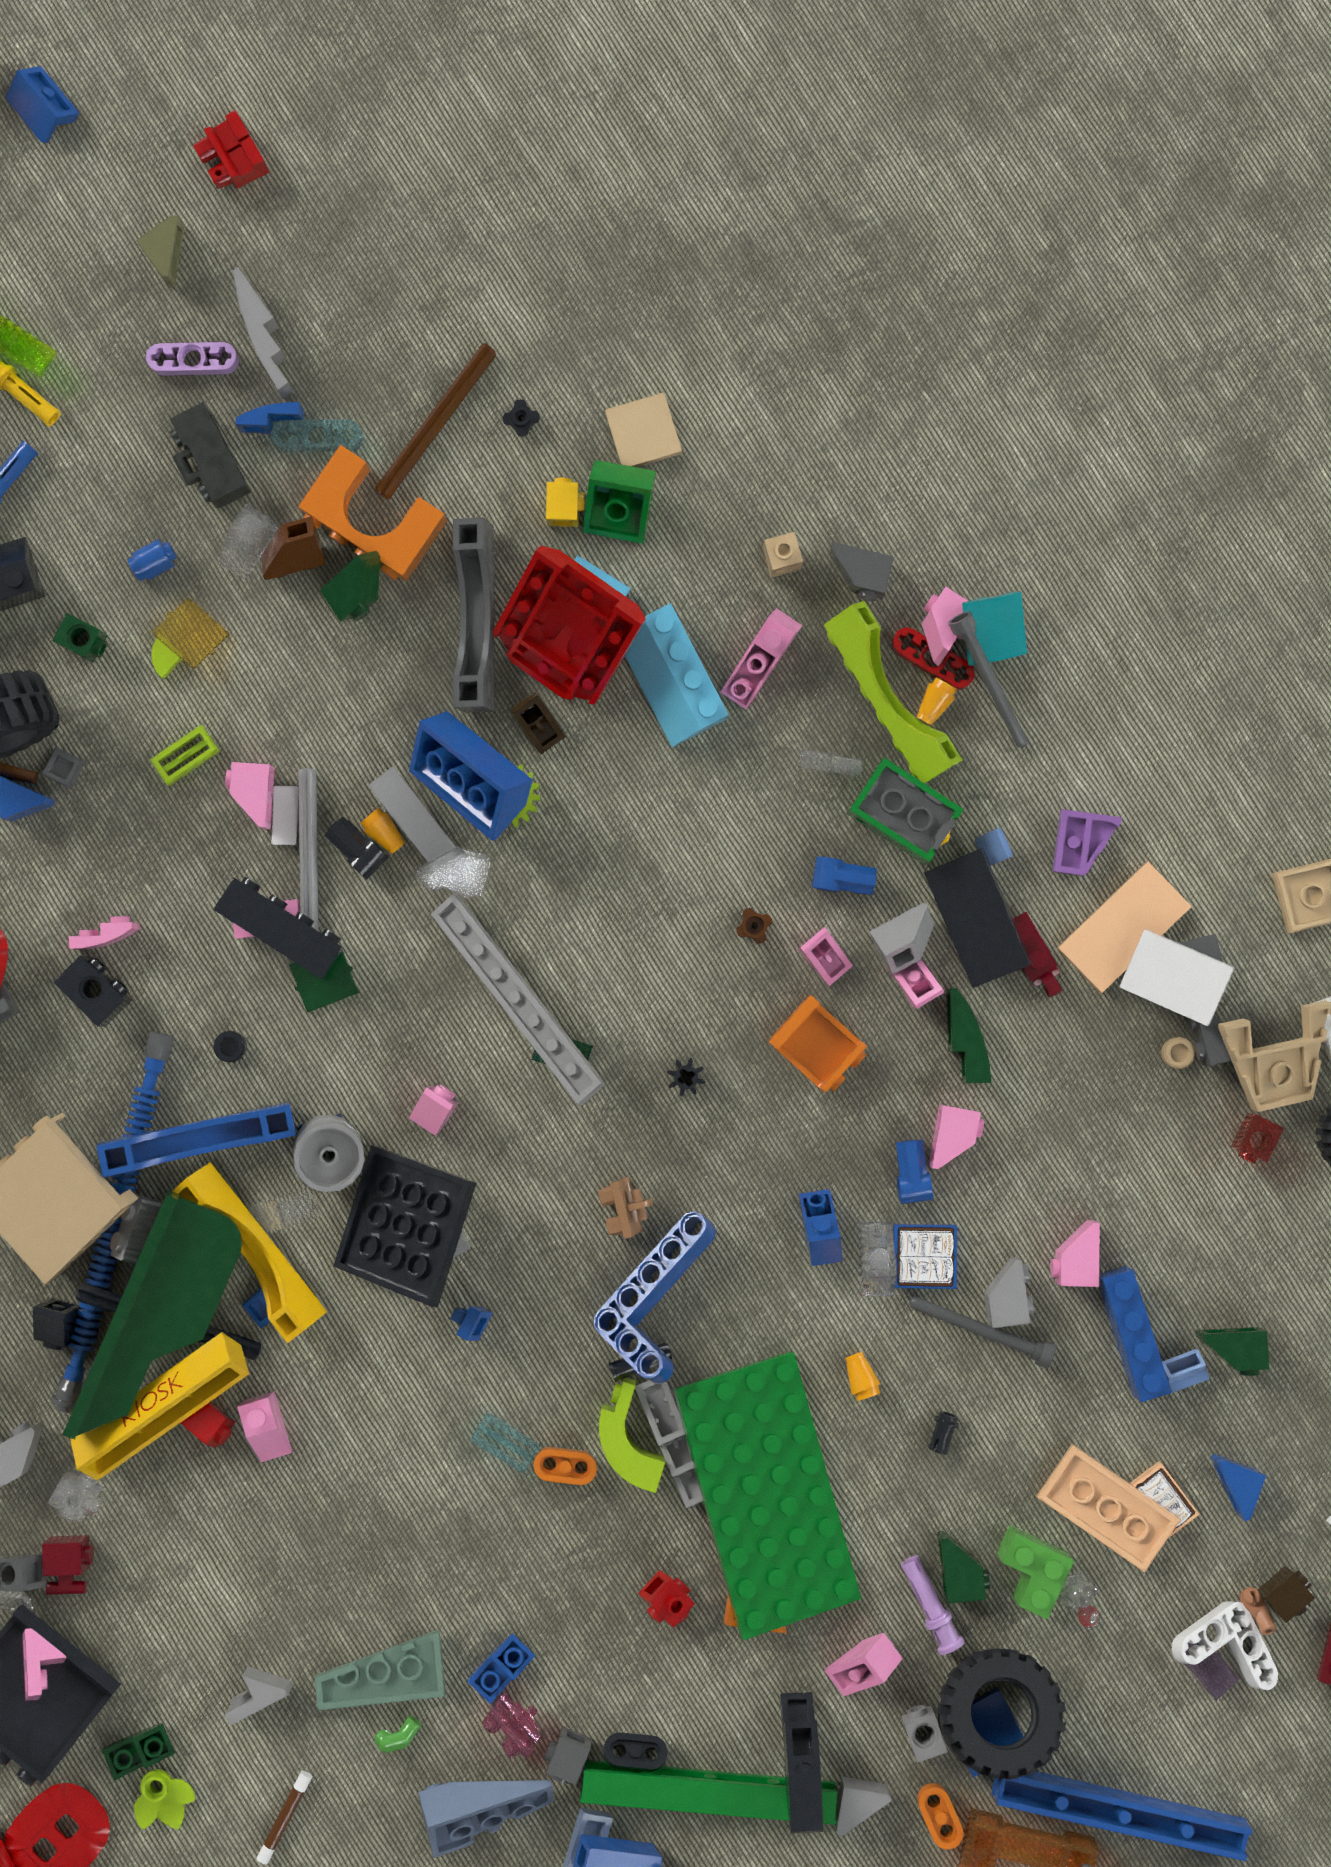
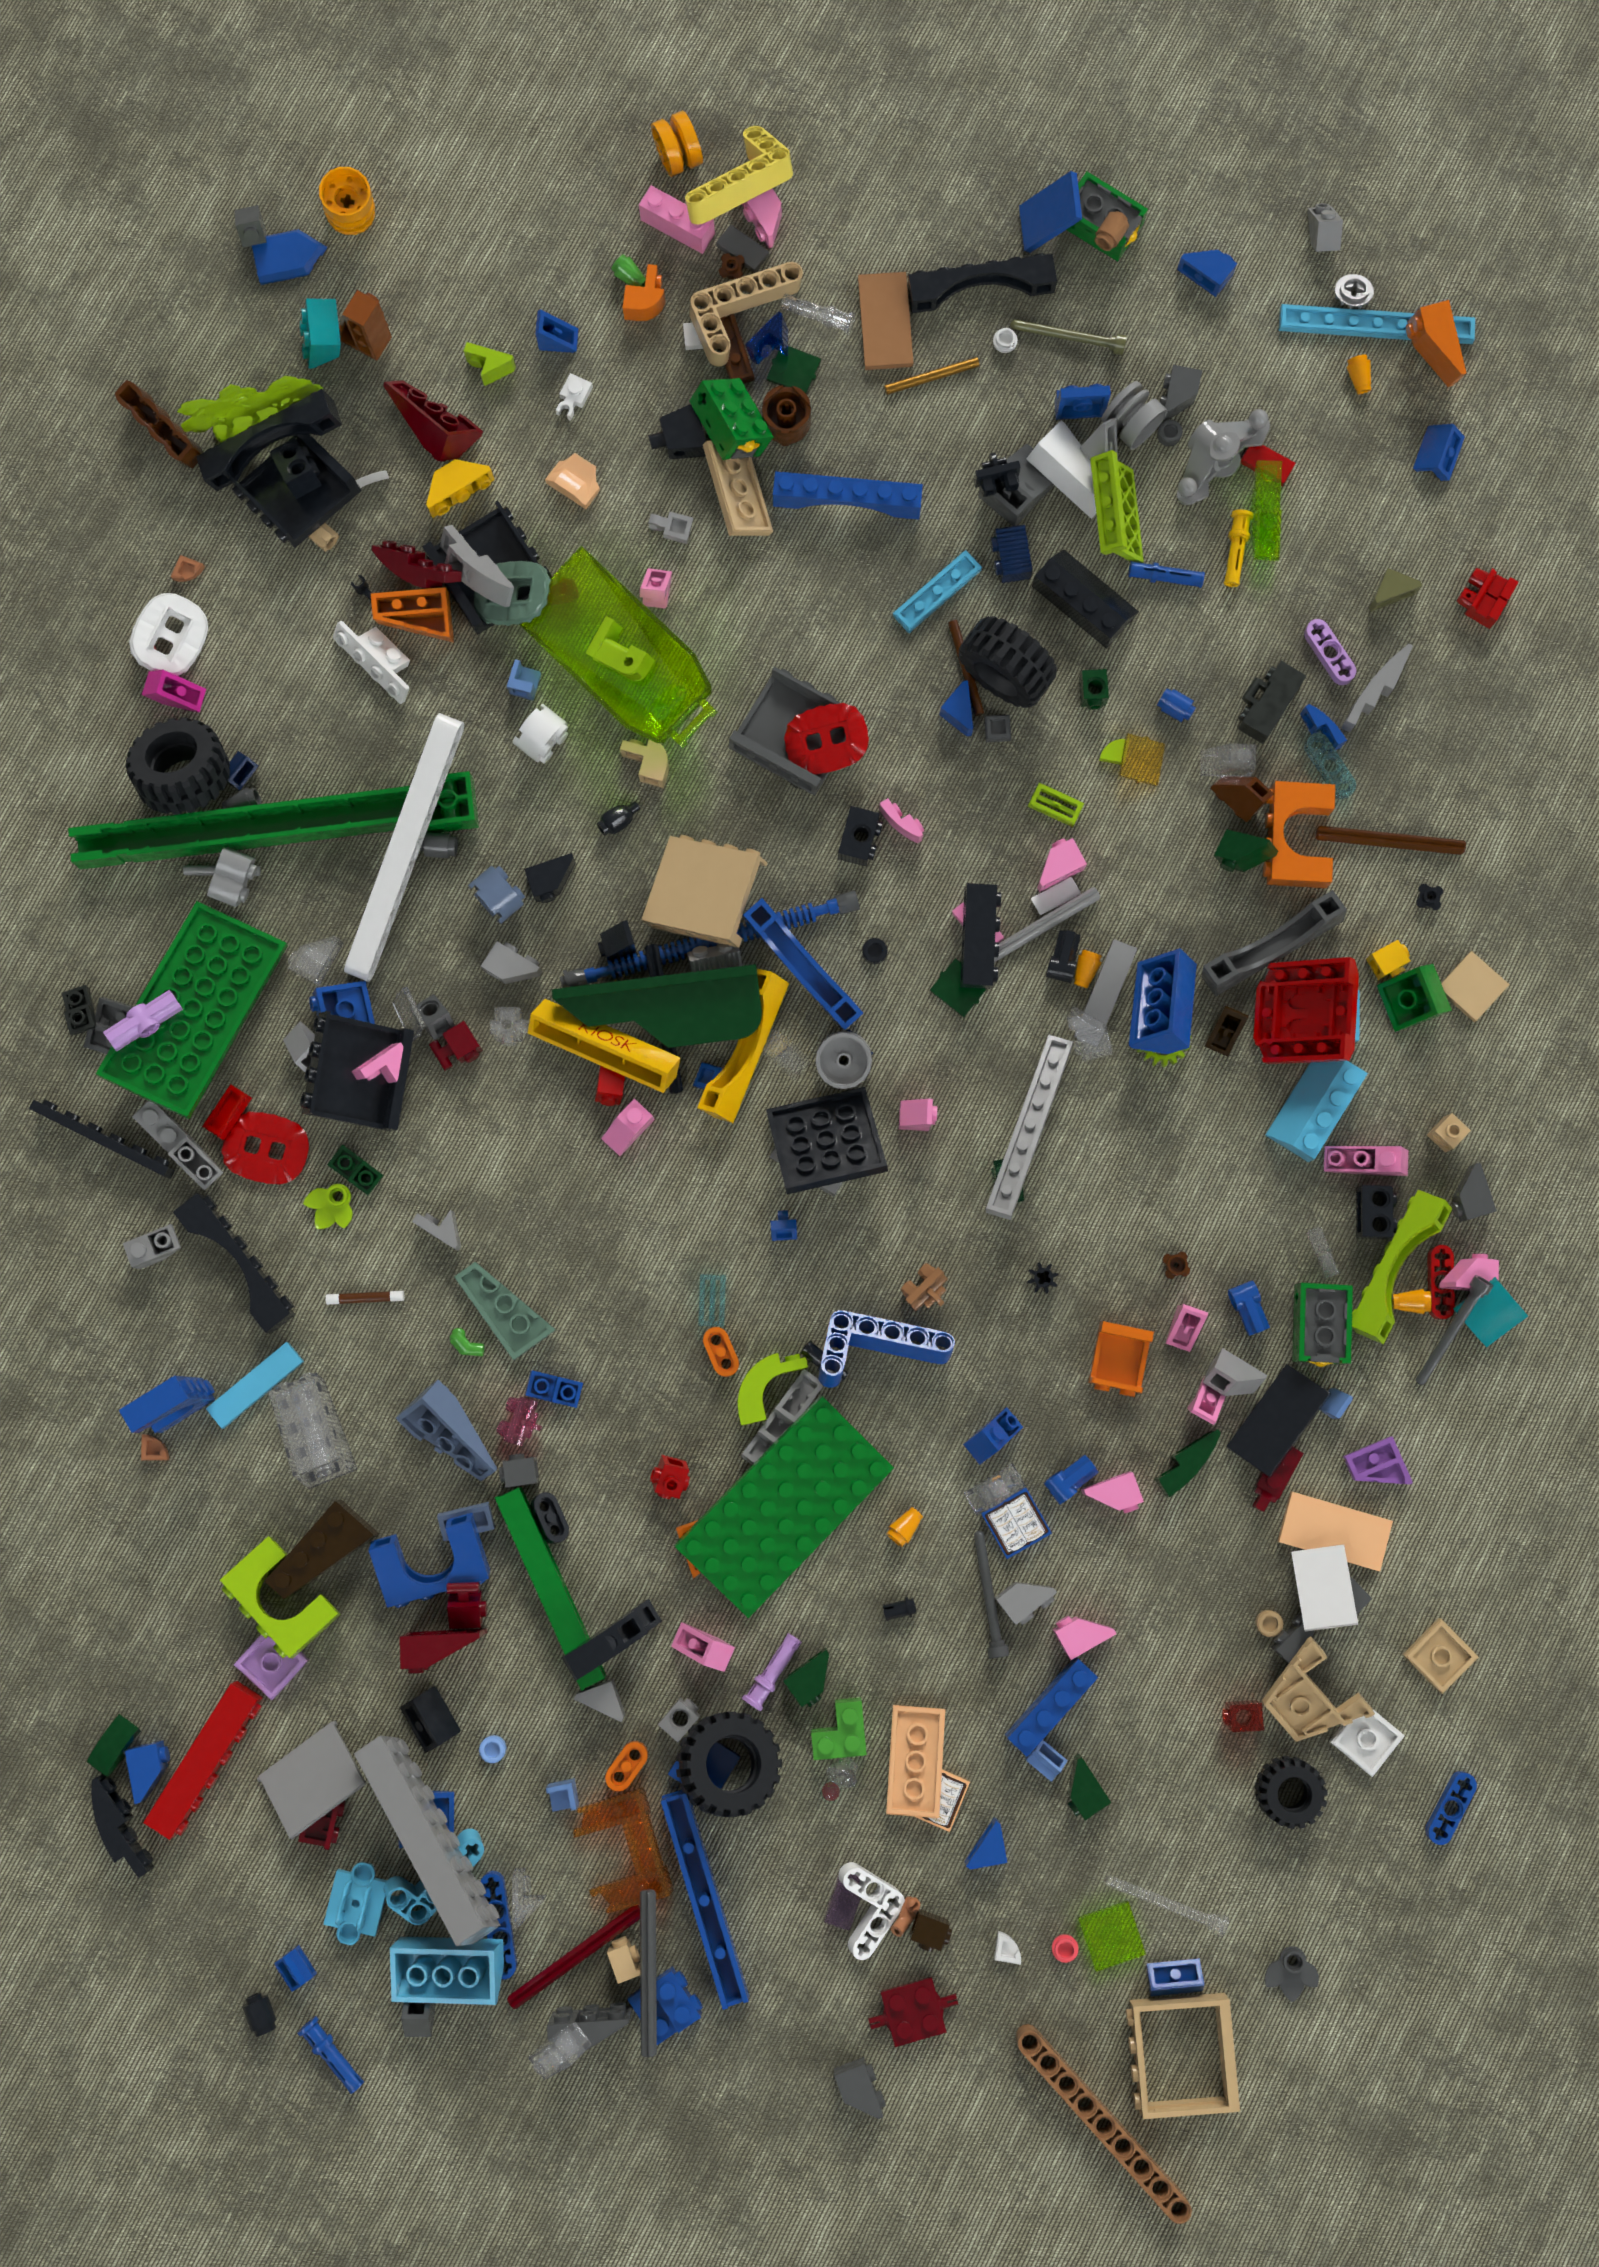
camera: 65 degrees right, 5 degrees down
none -> black brick [1356,1185,1397,1239]

